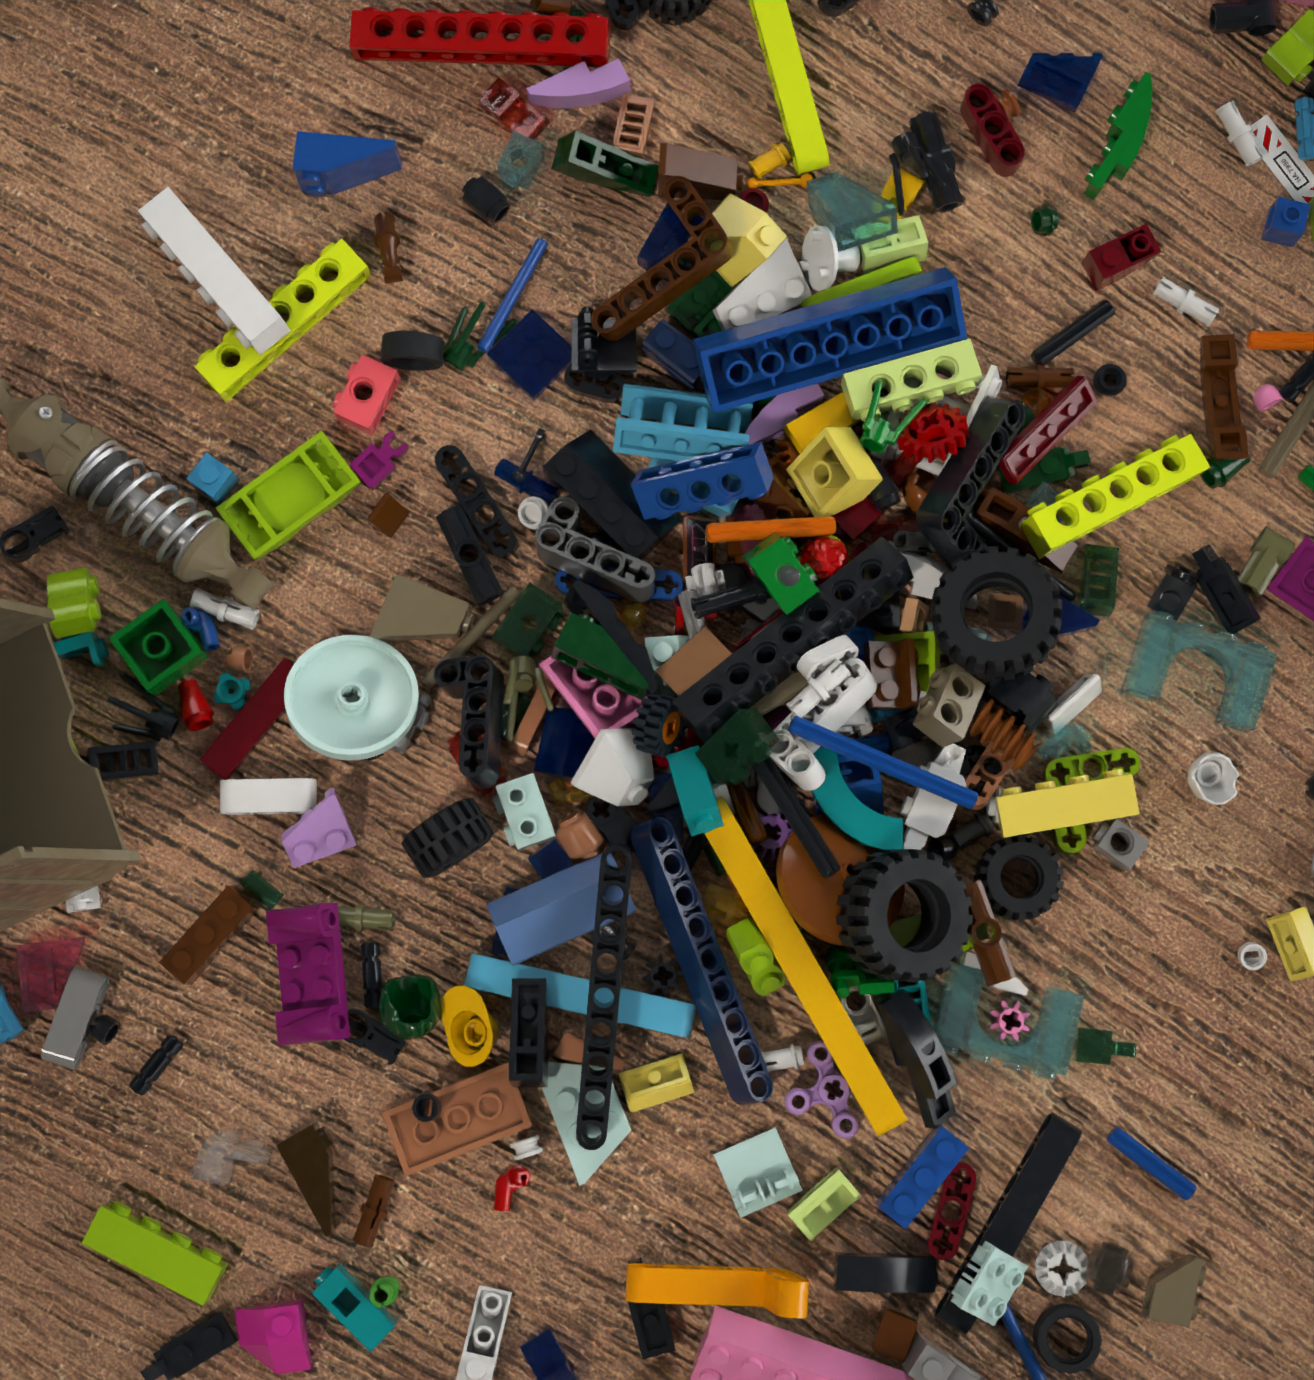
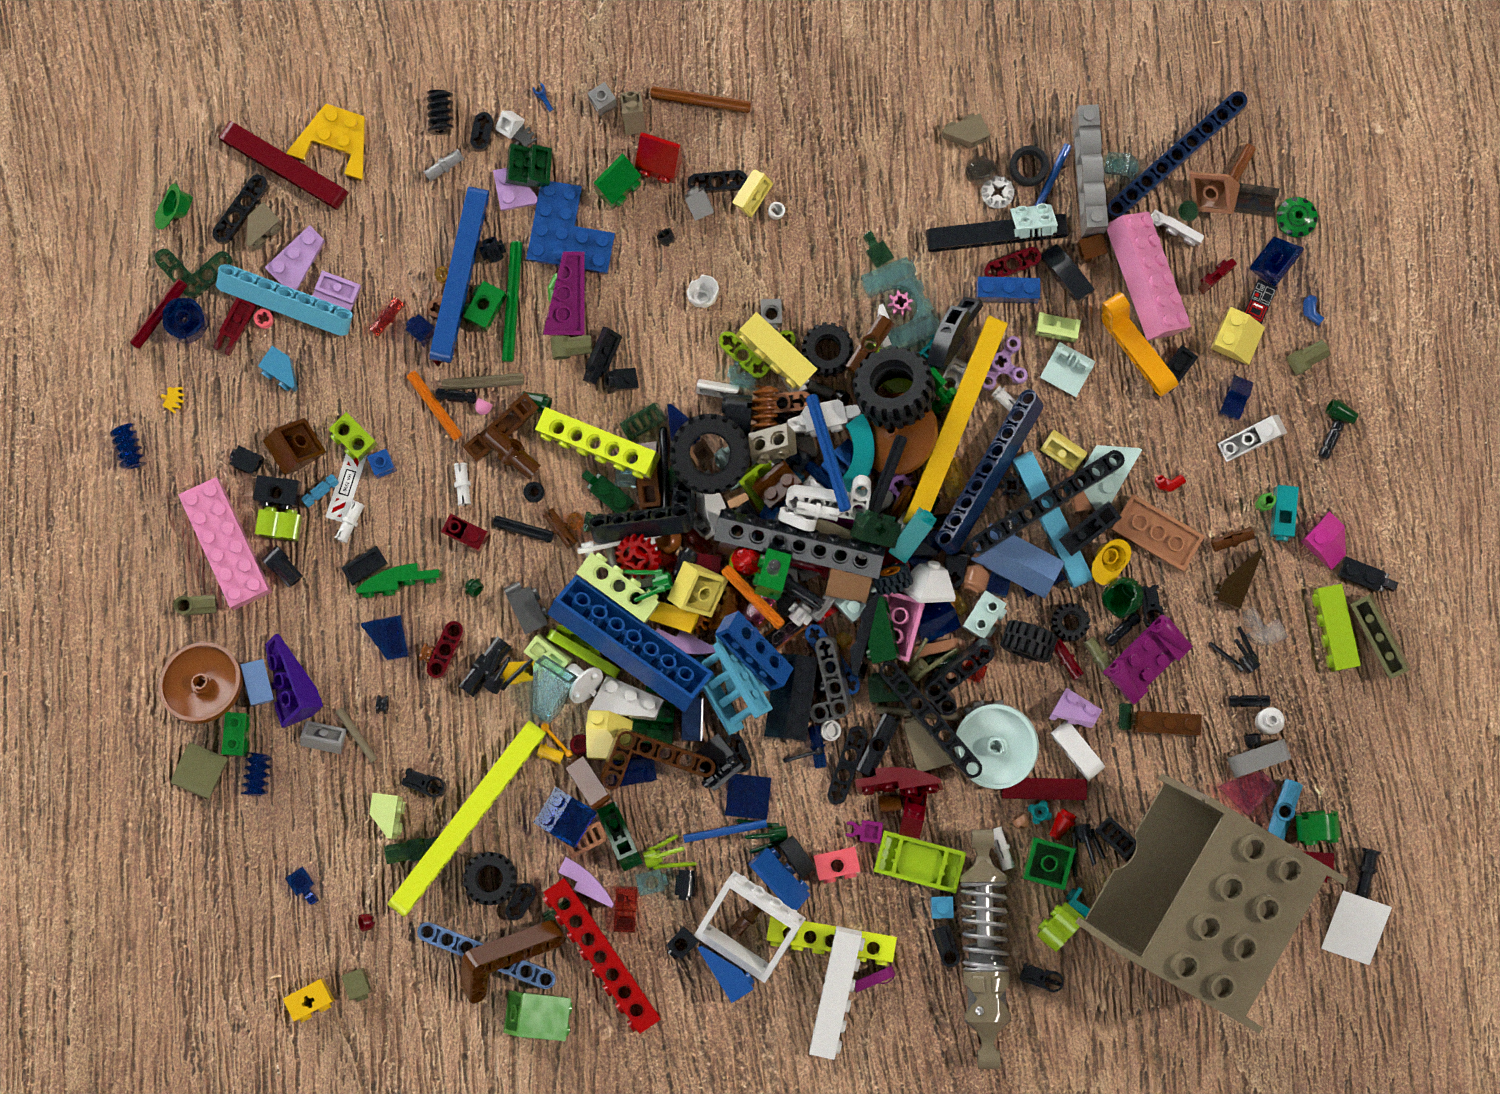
camera: 125 degrees left, 0 degrees up
blue arm [181,607,220,651] -> none
black hinge [412,1094,442,1122] -> none
white bush [509,1135,543,1161] -> none
lime brick [726,918,785,997] -> none
dark red tile [998,375,1098,485] -> none
blue axle [1106,1127,1197,1200] -> none
clear light blue arch [1120,611,1277,733] -> none
none -> black tile [341,546,388,586]
none -> reddish brown piece [481,425,541,479]
none -> dark grey hinge [503,581,550,635]
none -> clear blue slope [533,786,597,848]
none -> lime plant [643,834,697,870]
none -> black brick [666,926,699,960]
none -> white window [694,871,806,983]
none -> blue slope [748,847,810,910]
none -> magenta piece [854,965,896,993]
none -> dark red slope [855,767,944,797]
none -> black beam [879,661,982,779]
none -> dark red slope [899,792,927,839]
none -> black piece [931,924,960,968]
none -> black tyre [1051,603,1090,642]
none -> dark red pin [1054,638,1084,681]
none -> black plant [1209,626,1261,674]
none -> white head [1255,707,1285,735]
none -> olive brick [1350,593,1411,679]

